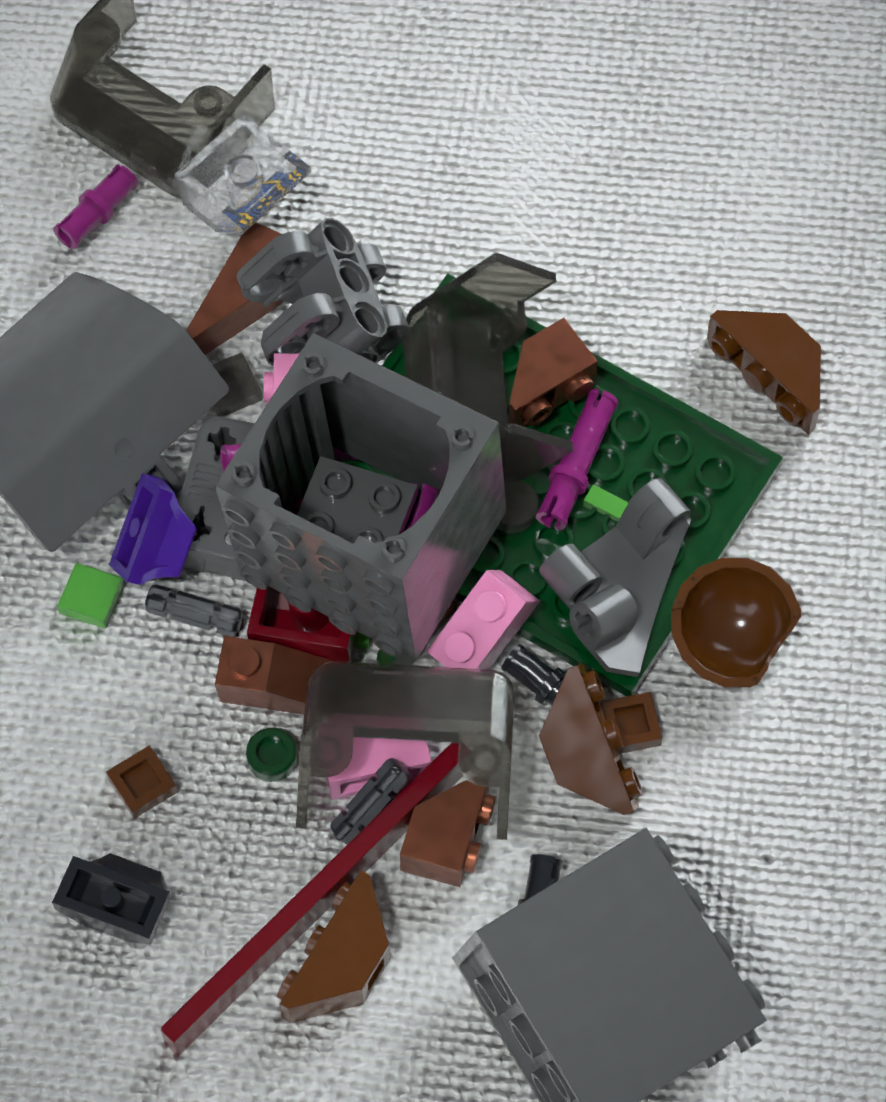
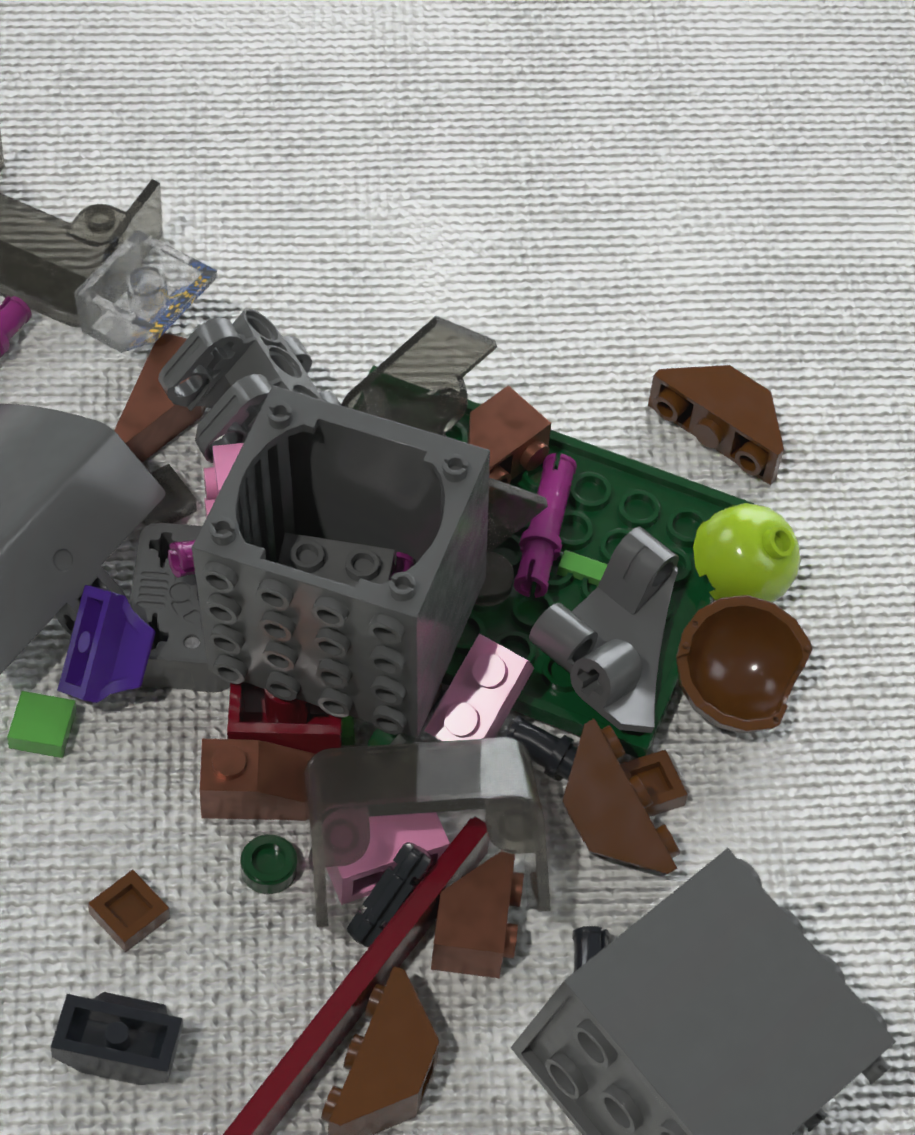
camera: 15 degrees left, 10 degrees down
black axle [145,584,243,637] -> none
none -> lime cylinder [693,503,801,602]

